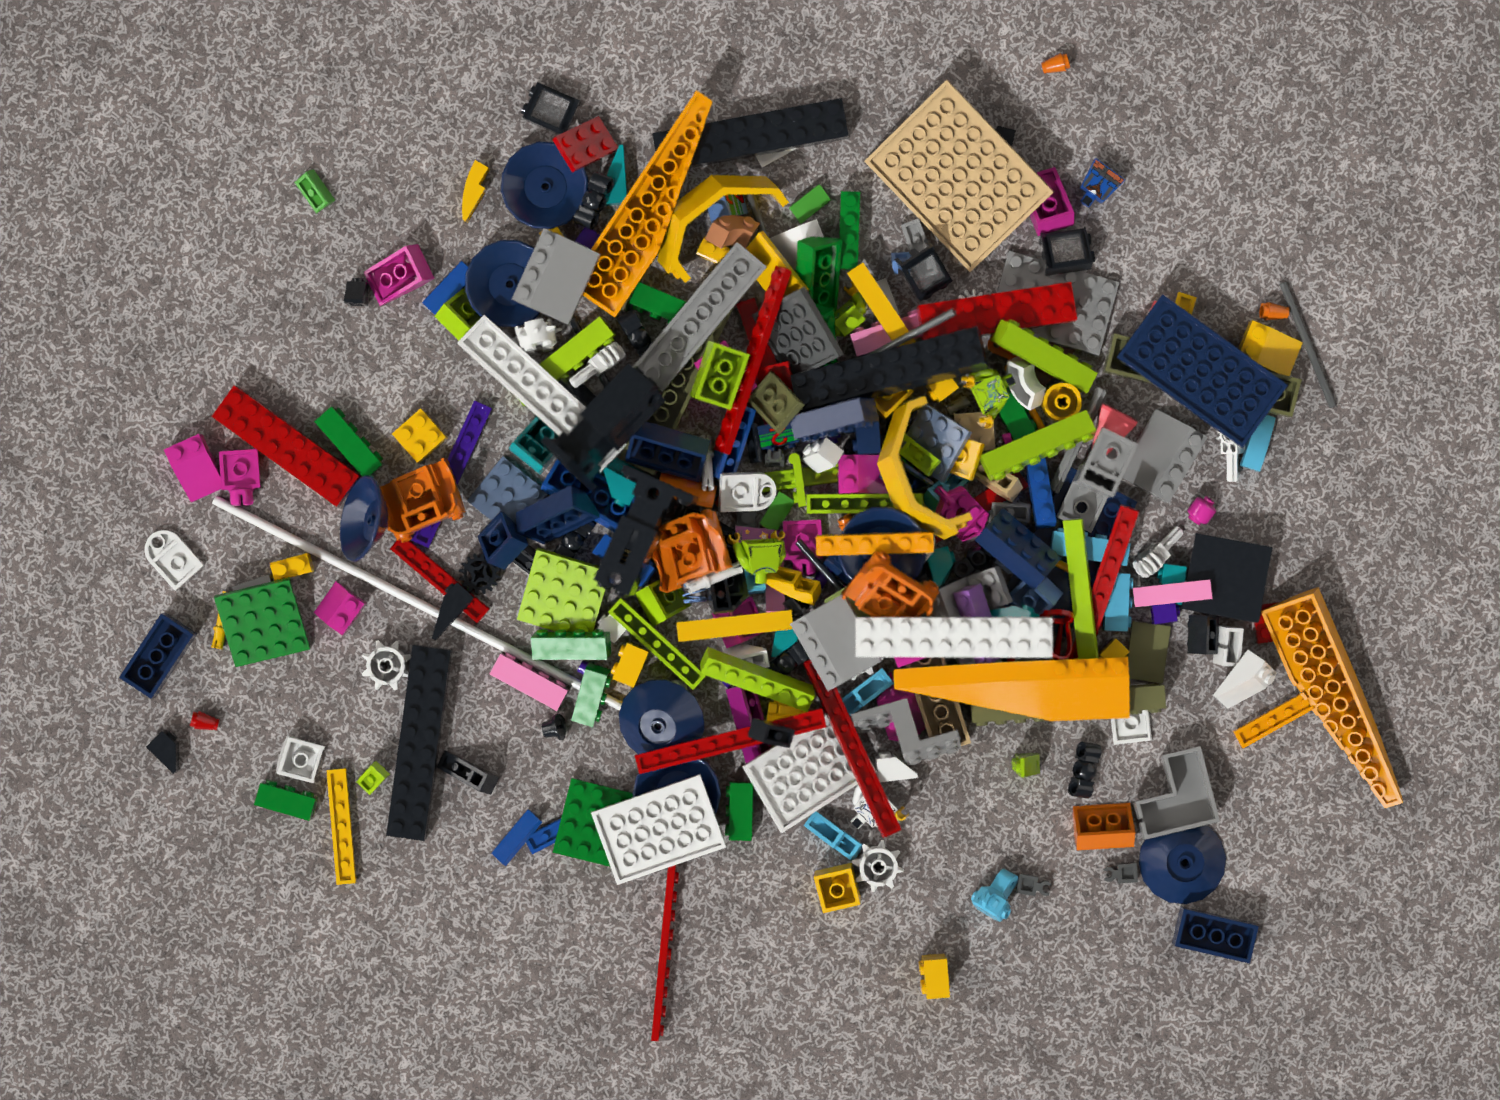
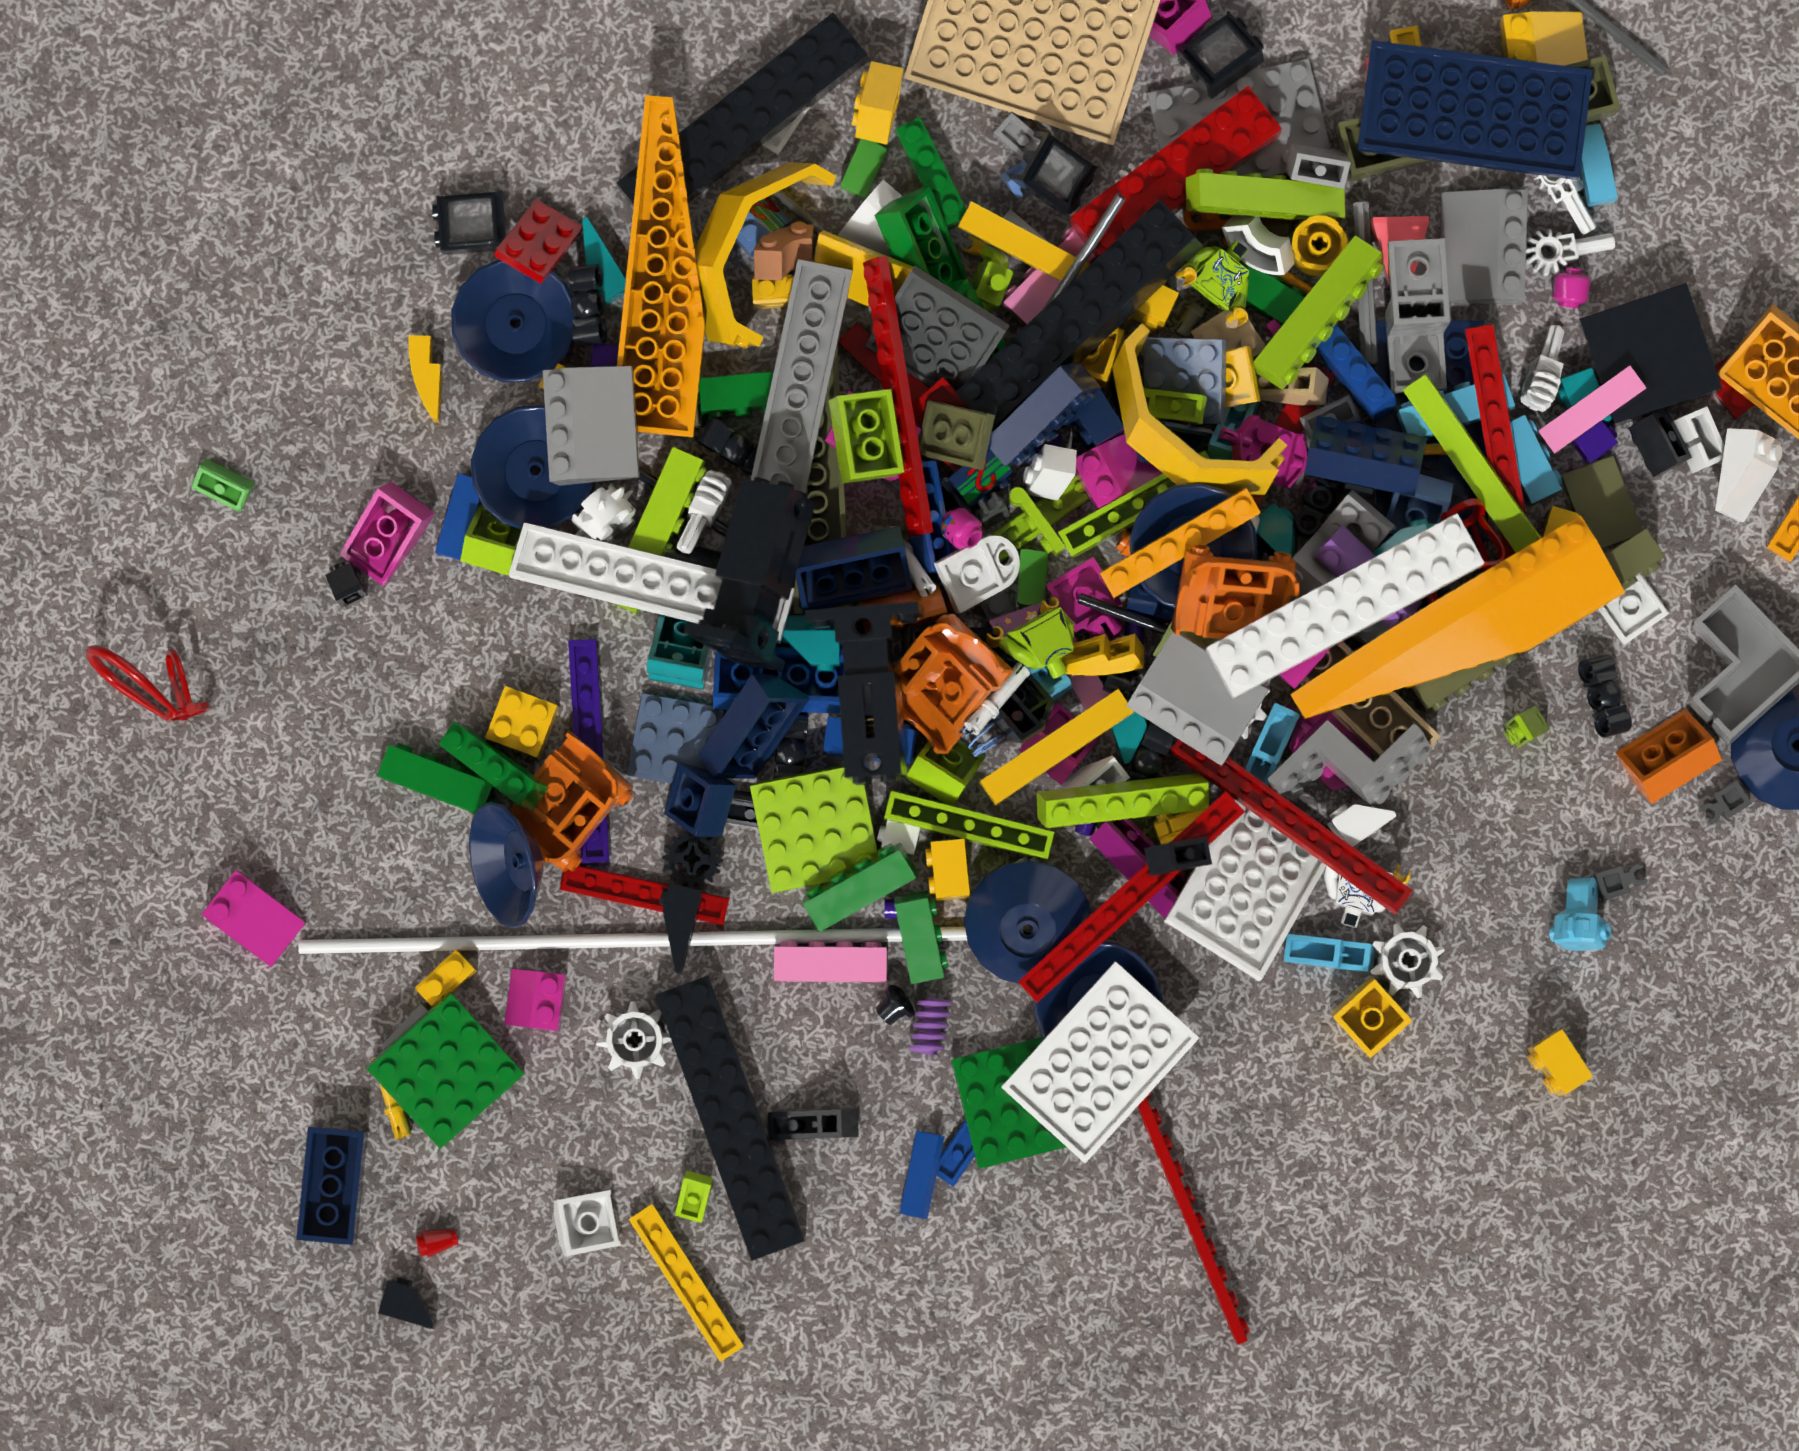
camera: 25 degrees left, 5 degrees down
white tile [145,530,205,591] -> none
red brick [211,385,362,507] -> none
dark pink plate [219,449,261,506] -> none
green brick [254,779,318,821] -> none
green brick [725,781,753,841] -> none
none -> red animal [86,645,211,722]
none -> green brick [439,721,549,810]
none -> yellow brick [852,61,904,145]
none -> medium lavender piece [909,996,953,1056]
none -> dark pink head [941,508,982,549]
none -> light grey brick [1285,143,1351,189]
none -> white gear [1526,229,1615,277]

